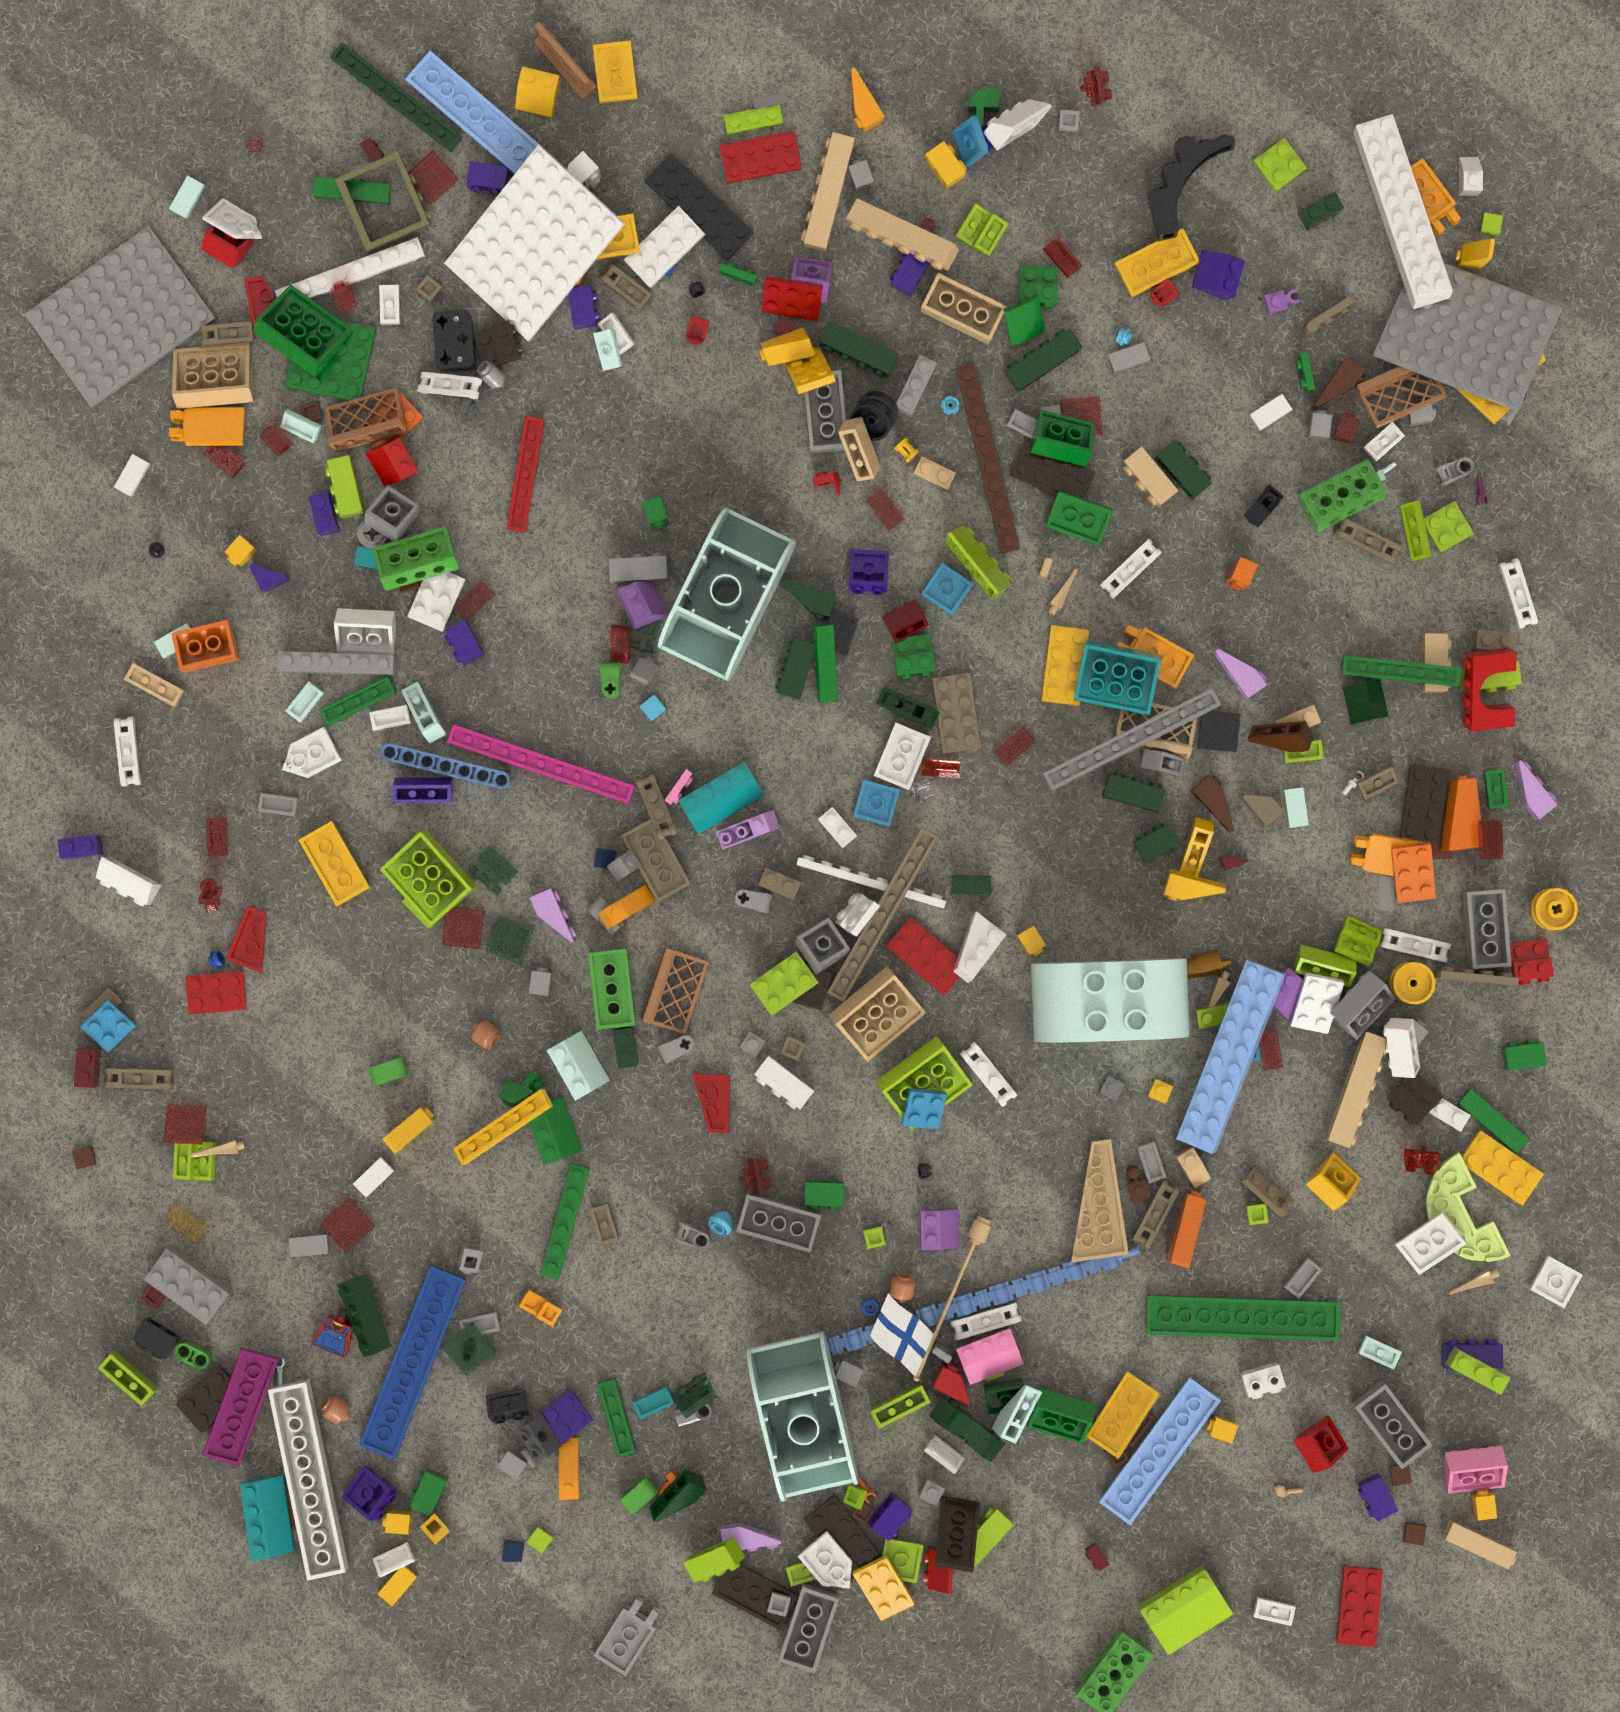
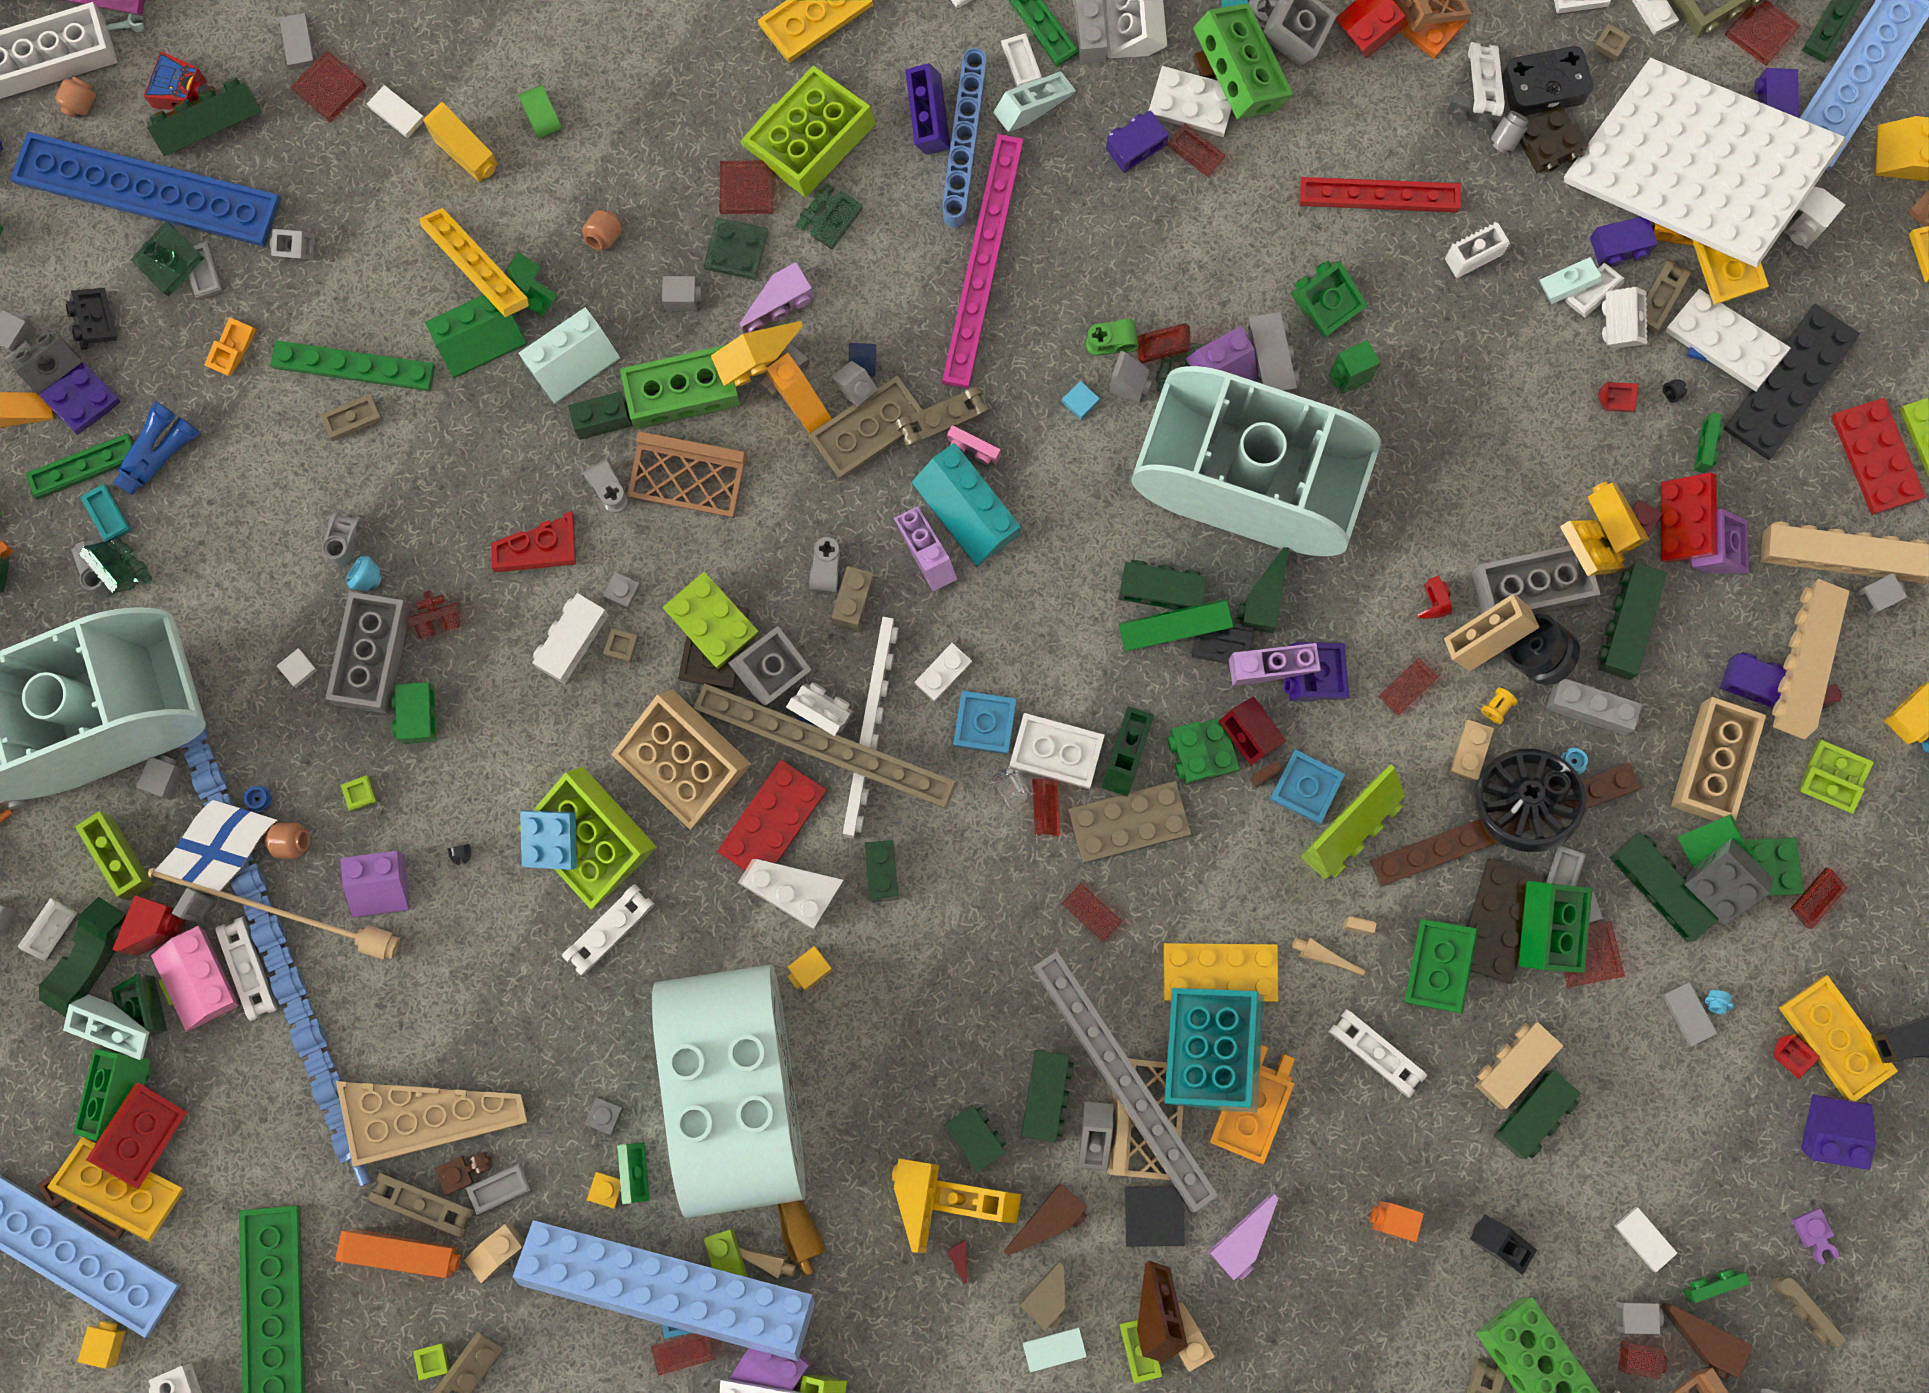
camera: 80 degrees right, 10 degrees down
none -> red plate [86,1083,187,1189]
none -> blue piece [113,401,201,495]
none -> white tile [277,648,318,688]
none -> green plate [617,1142,650,1204]
none -> yellow slope [711,321,803,387]
none -> lavender slope [1228,643,1321,686]
none -> reddish brown tile [1250,760,1282,788]
none -> green plate [1291,260,1368,337]
none -> white brick [1445,222,1510,278]
none -> black piece [1475,748,1586,852]
none -> white brick [1602,287,1647,349]
none -> dark grey brick [1684,838,1773,925]

